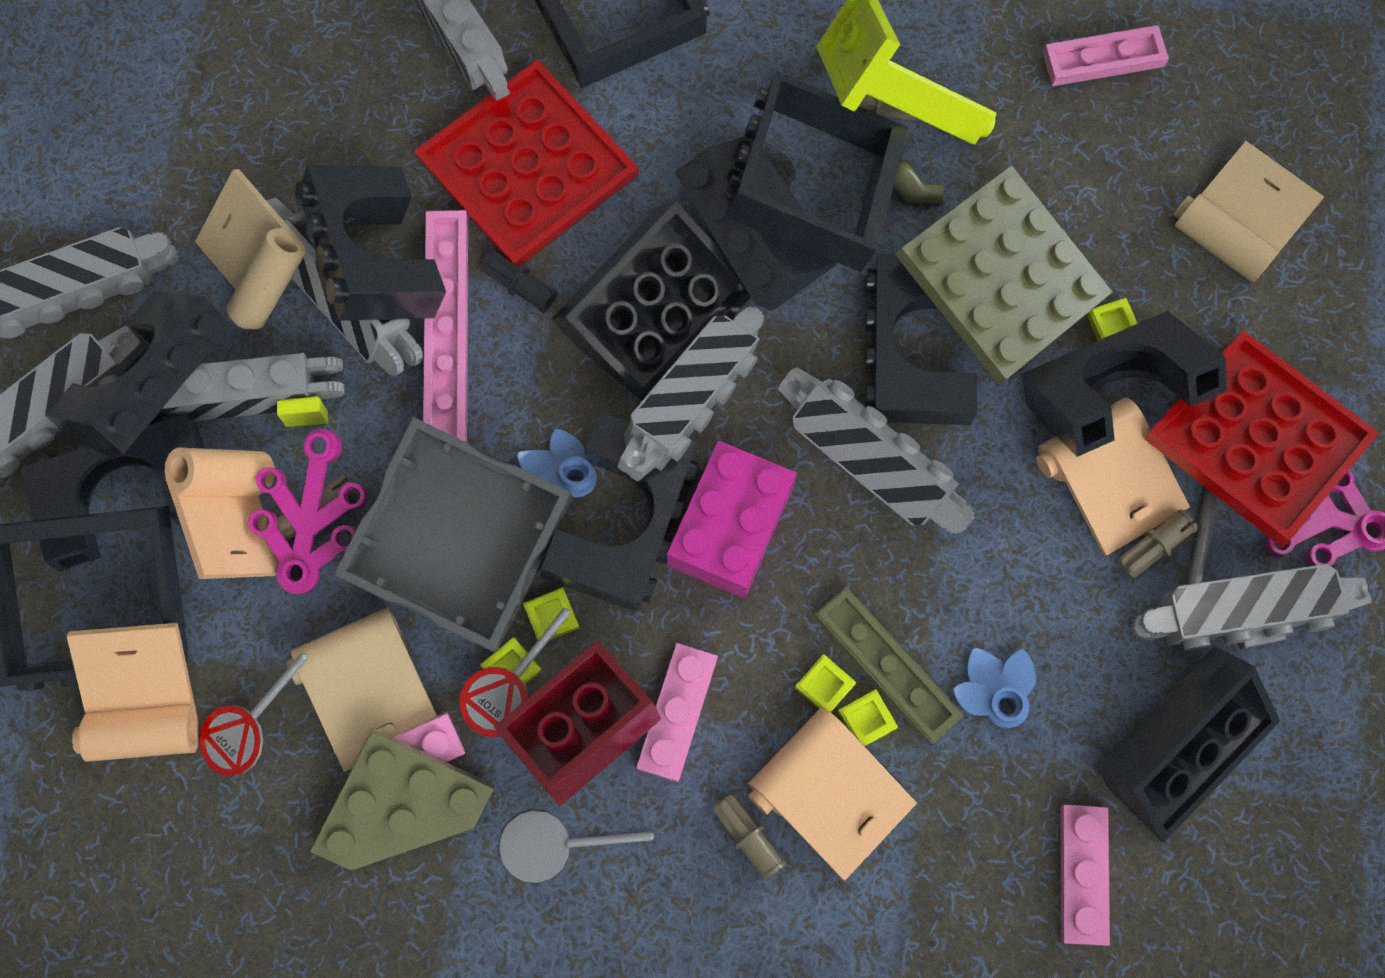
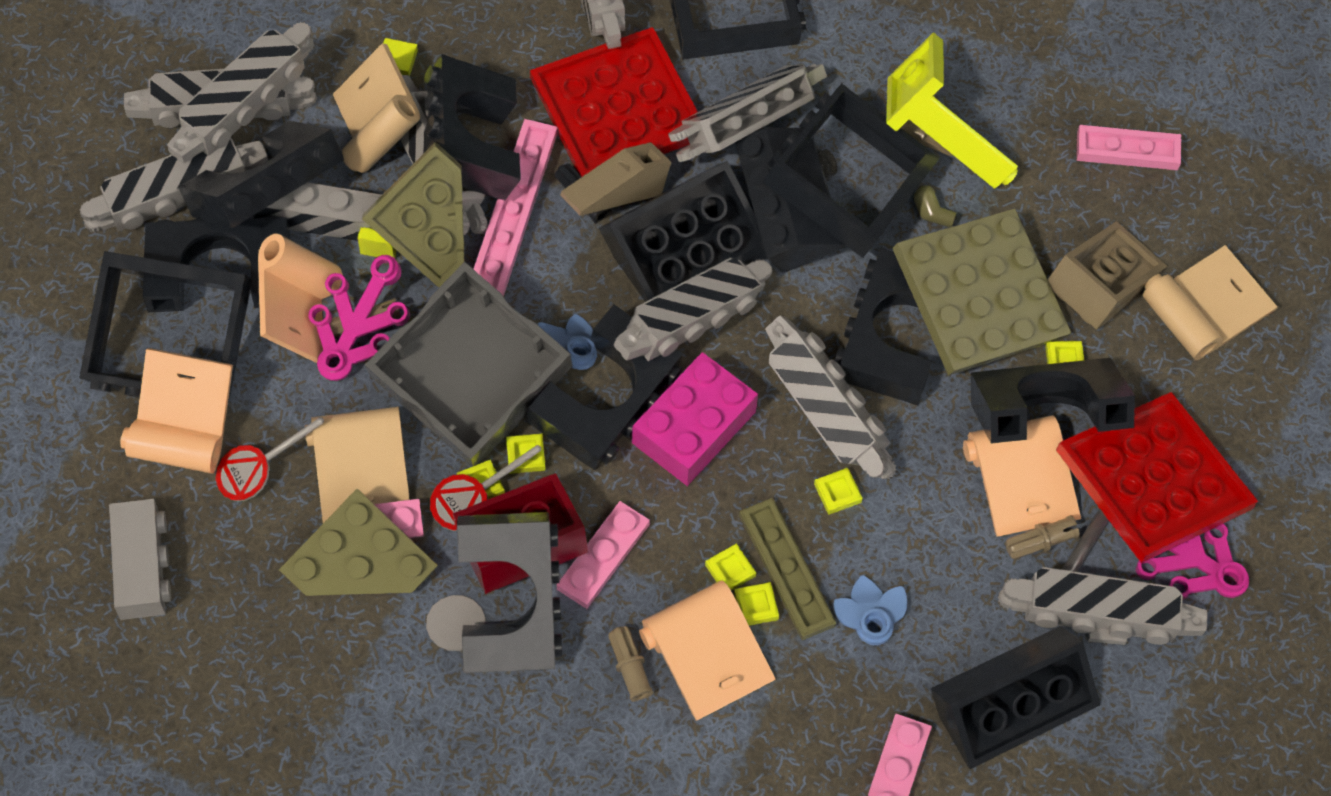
camera: 15 degrees right, 10 degrees down
none -> light grey brick [109,499,171,620]
none -> light grey hinge [167,22,314,163]
none -> olive plate [362,142,464,287]
none -> neon yellow tile [383,38,418,77]
none -> arch [457,512,562,673]
none -> dark tan slope [560,142,671,216]
none -> light grey hinge [668,63,827,162]
none -> neon yellow tile [814,468,863,515]
none -> dark tan slope [1048,221,1168,330]

